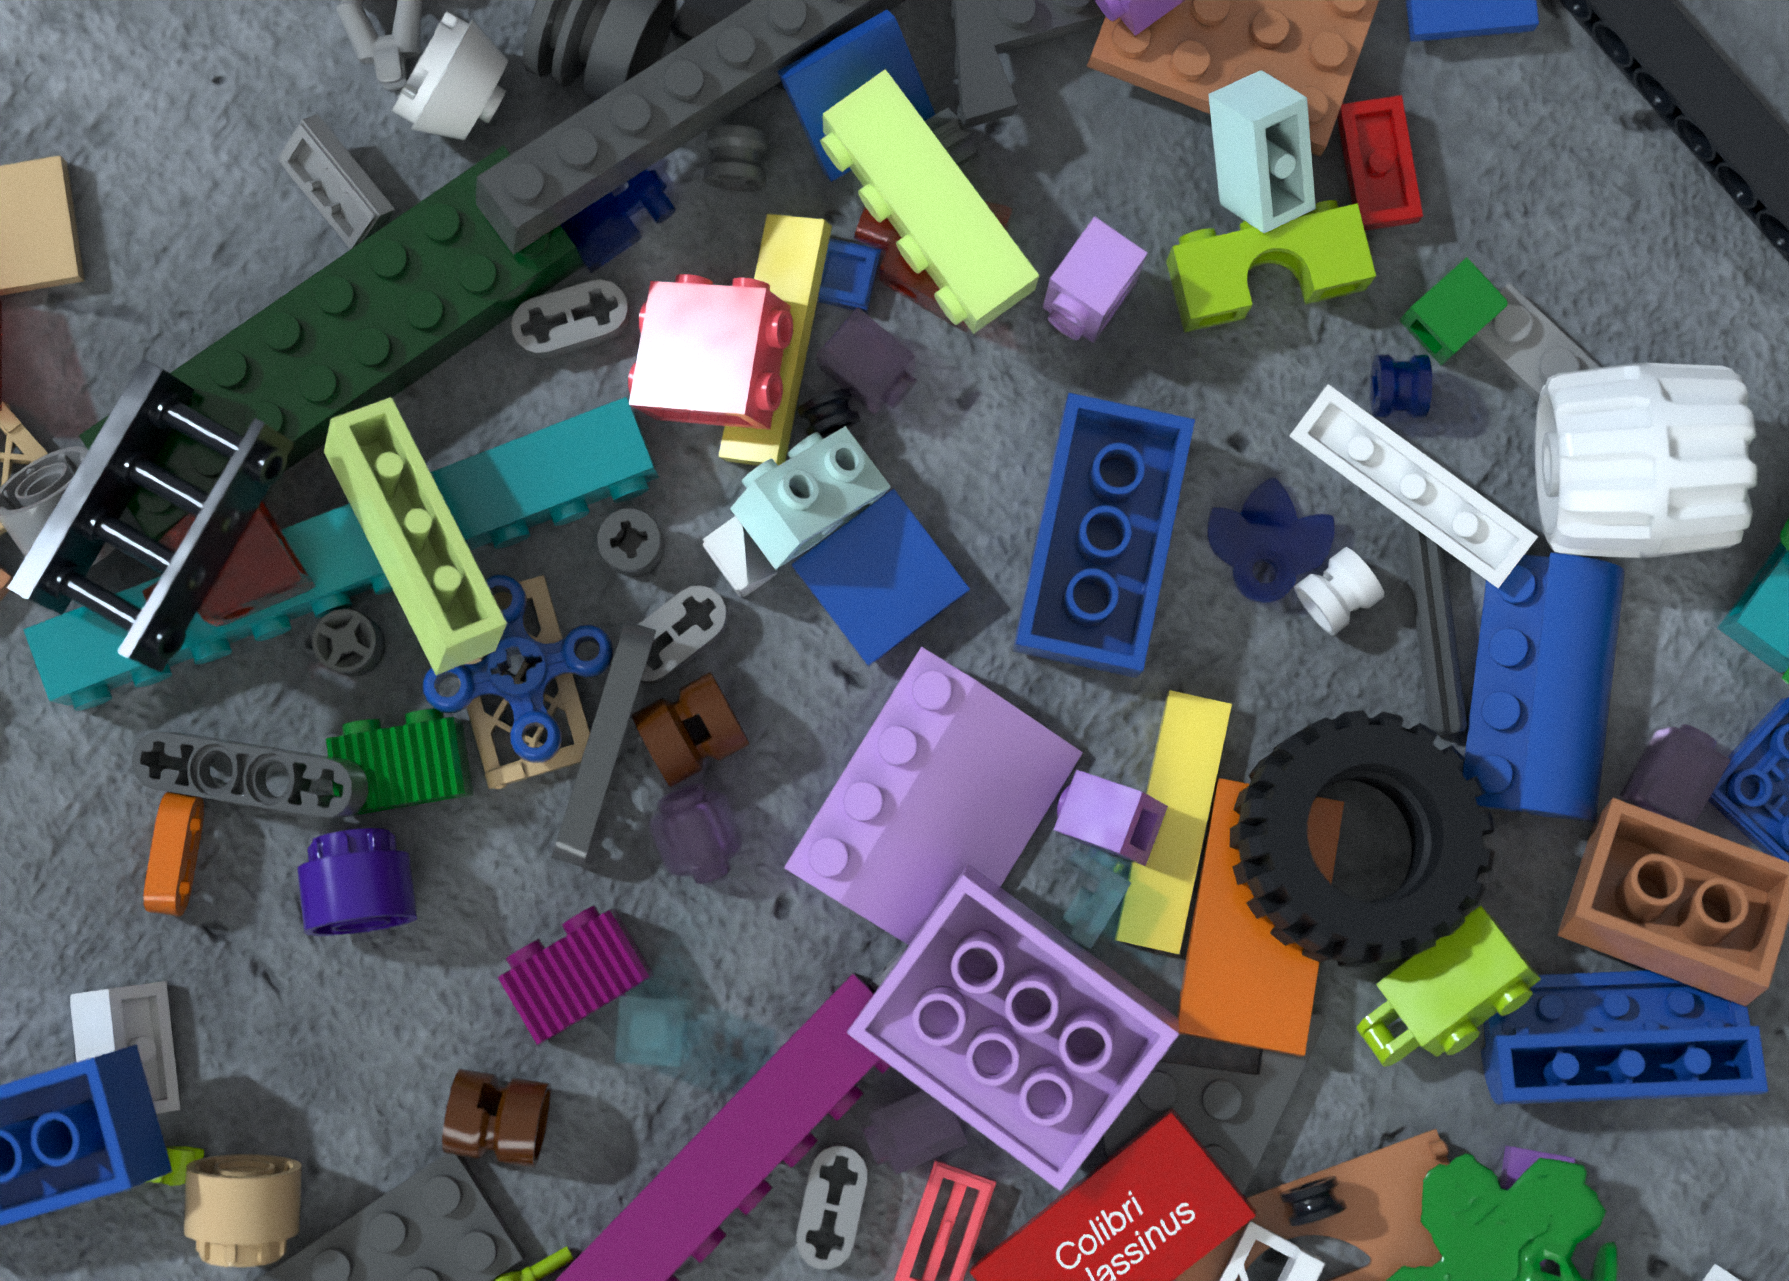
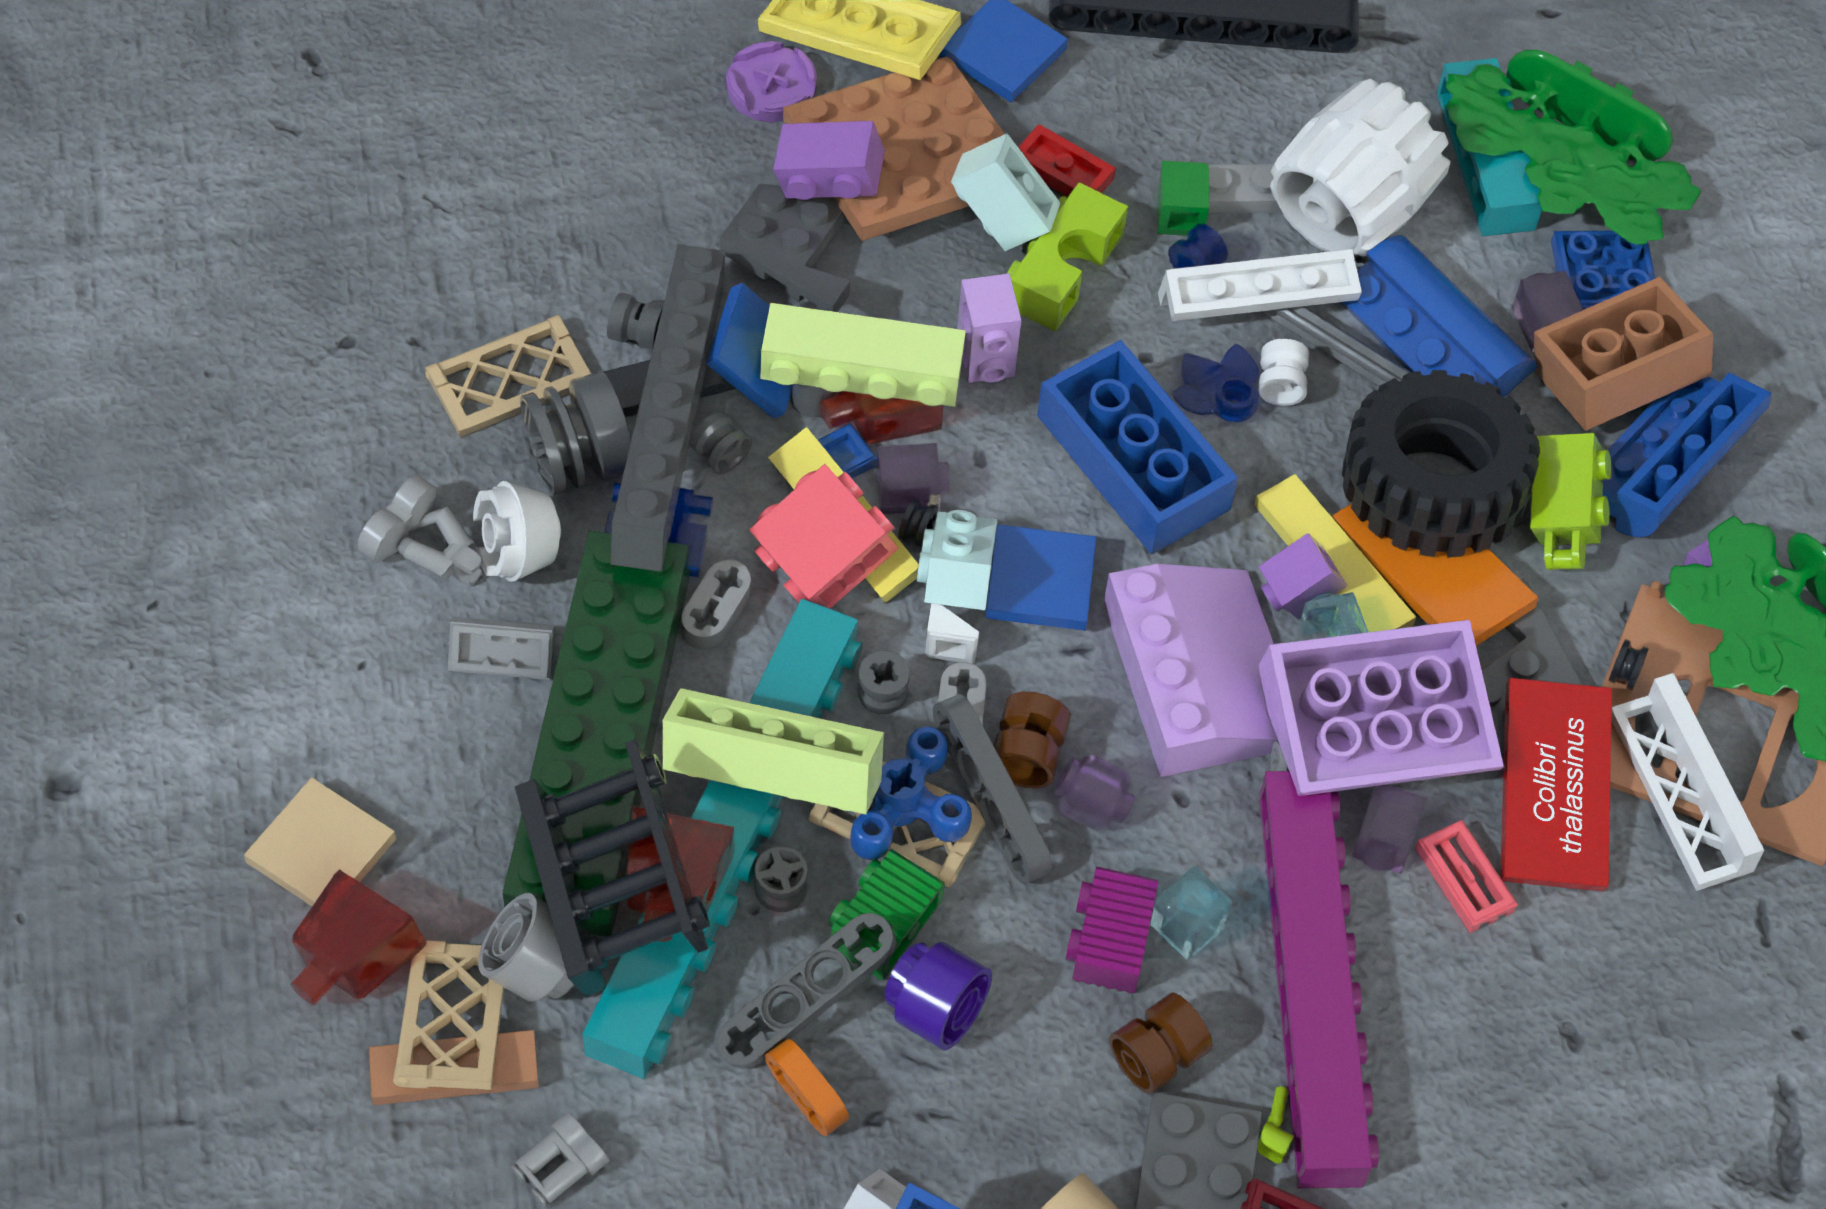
camera: 50 degrees left, 25 degrees down
light grey beam [796,1143,868,1269] -> none

